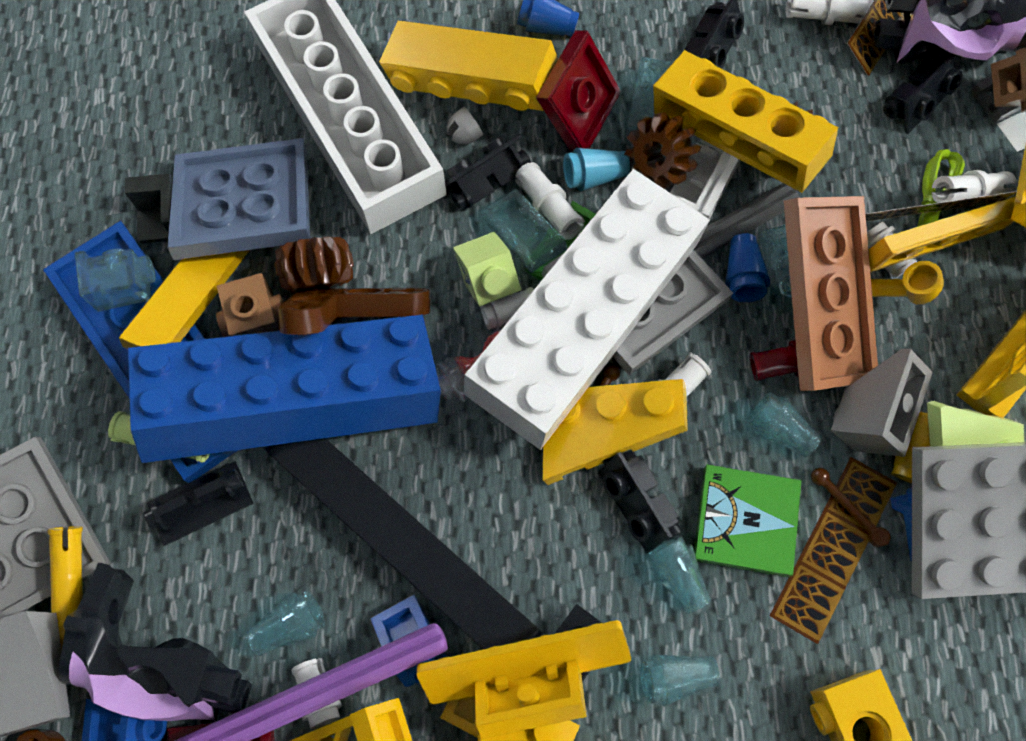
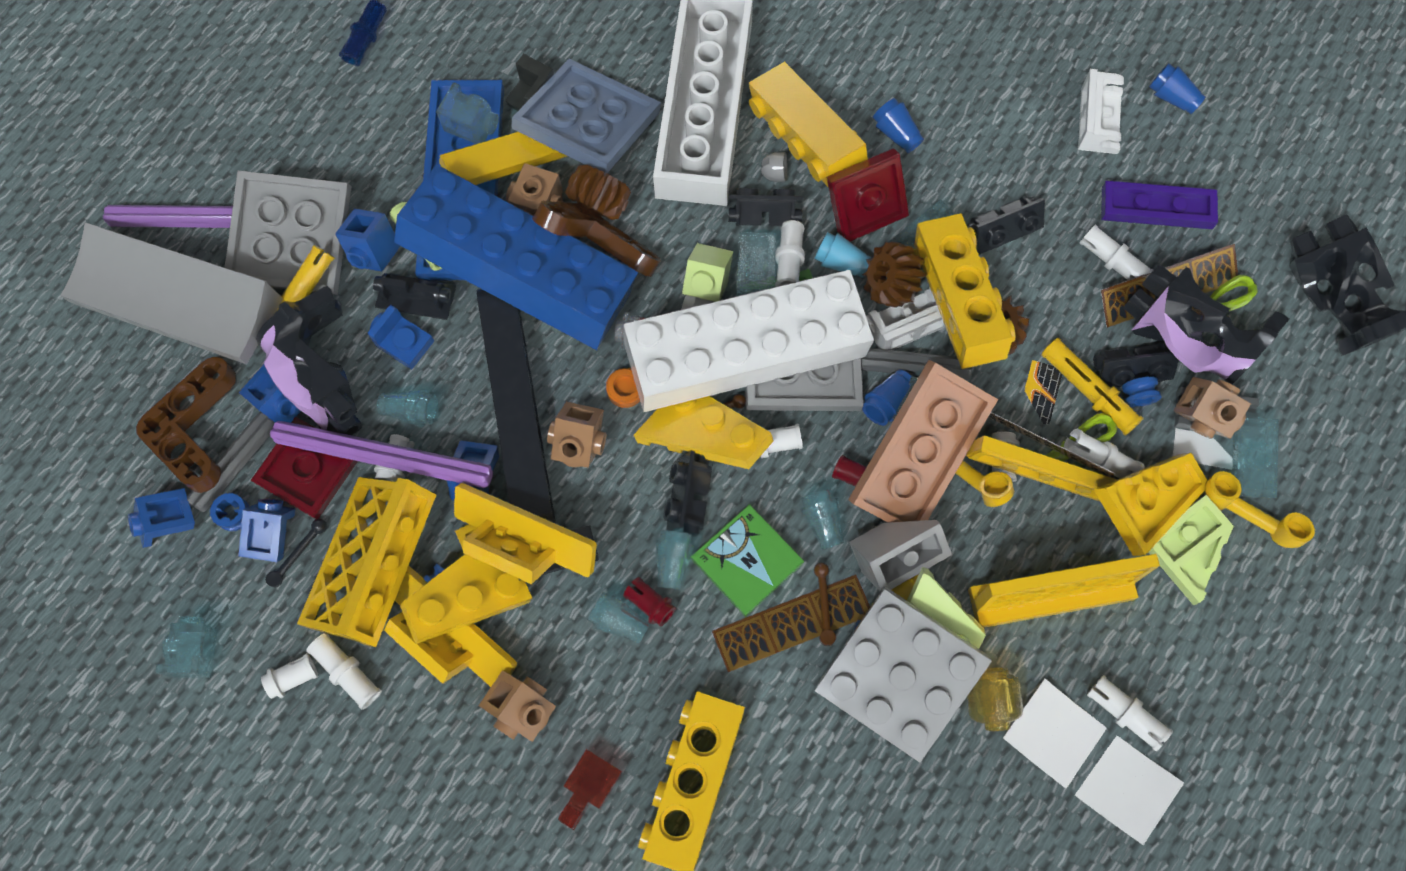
camera: 40 degrees right, 0 degrees up
none -> blue brick [335,208,401,272]
none -> blue bracket [368,305,434,370]
none -> medium nougat brick [547,401,607,468]
none -> orange tile [606,368,640,408]
none -> dark red pin [623,577,676,626]
none -> sticker [1025,360,1062,424]
none -> yellow pin [1042,338,1144,436]
none -> blue bush [1122,377,1162,407]

